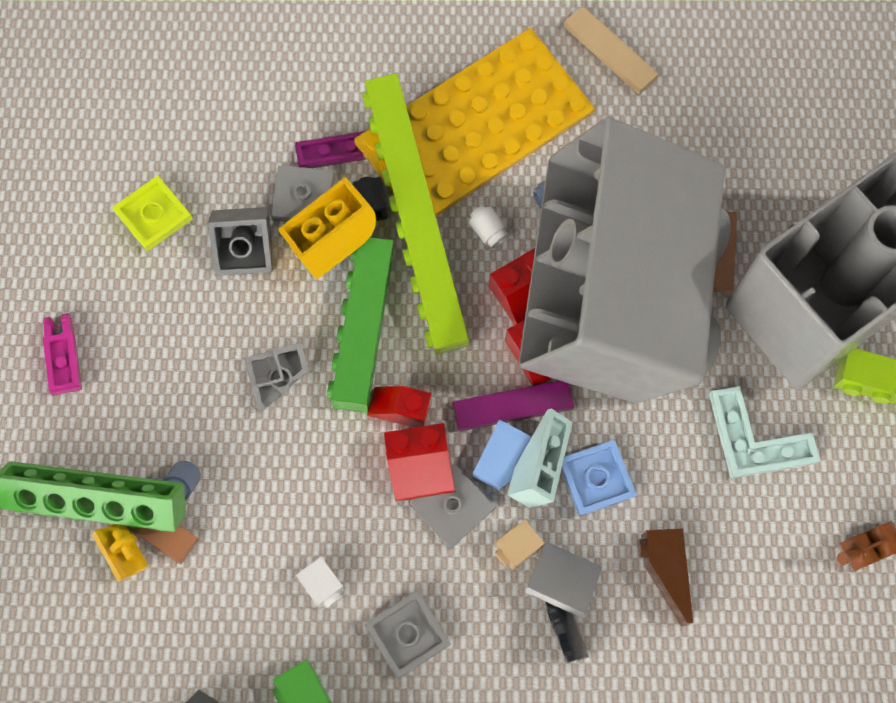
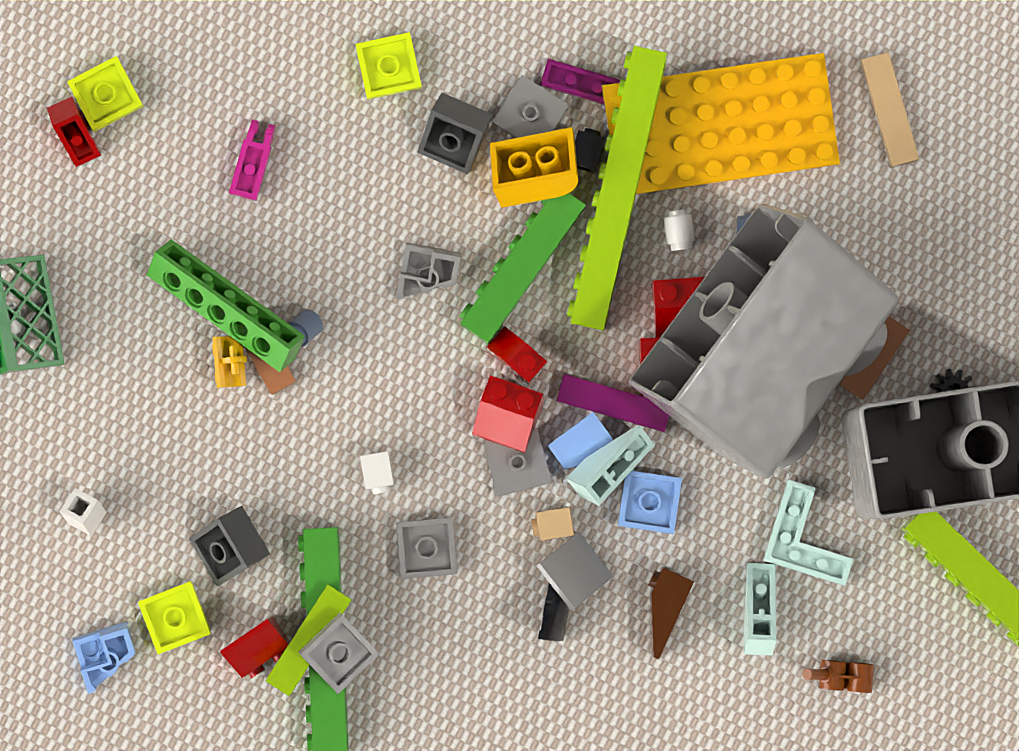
camera: 30 degrees right, 15 degrees up
none -> light aqua slope [744,563,776,656]

